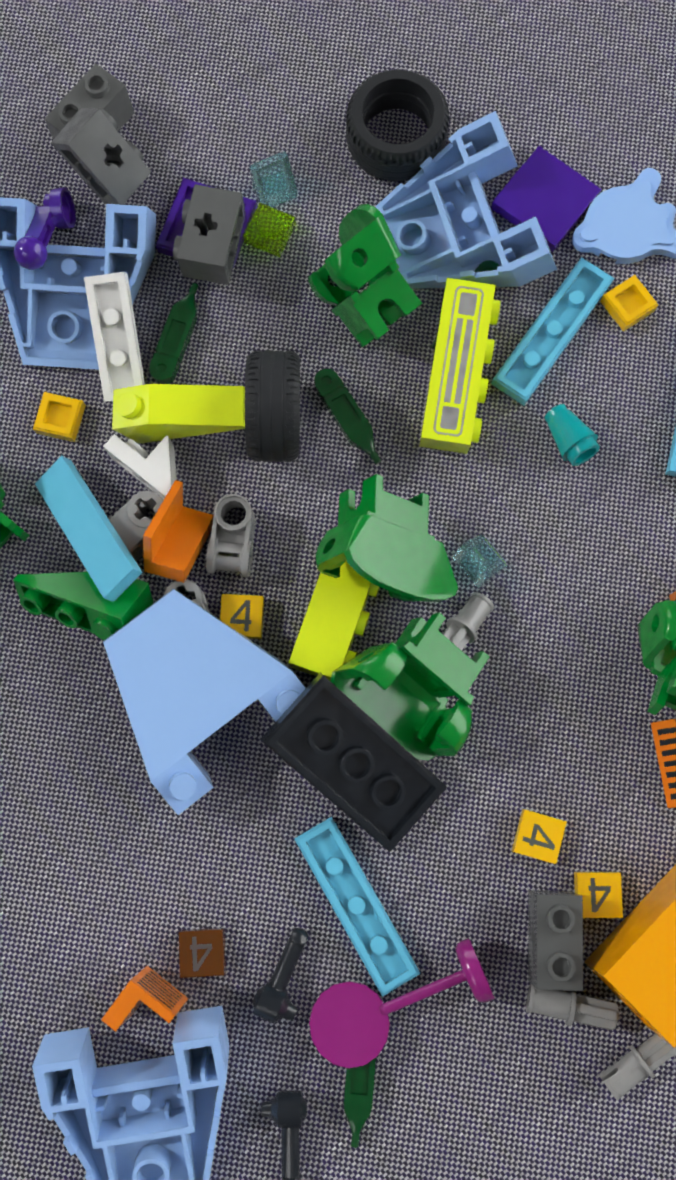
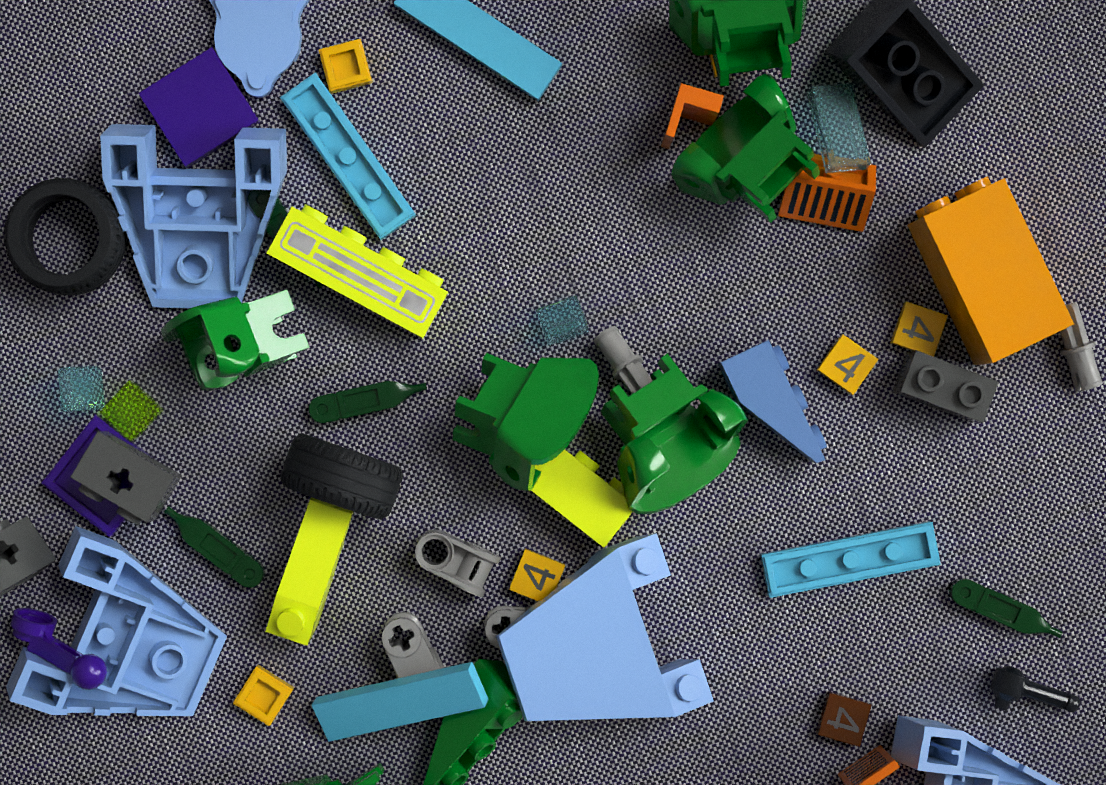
camera: 70 degrees left, 10 degrees up
white plate [84,272,145,402] -> none
white slope [103,434,177,500] -> none
orange panel [143,480,214,583] -> none
black piece [253,928,309,1023] -> none
black tile [261,672,447,852] -> none
magenta piece [309,937,495,1068] -> none
light grey axle [526,983,619,1030] -> none
teal cone [544,404,600,466] -> none
none -> medium blue slope [717,340,827,463]

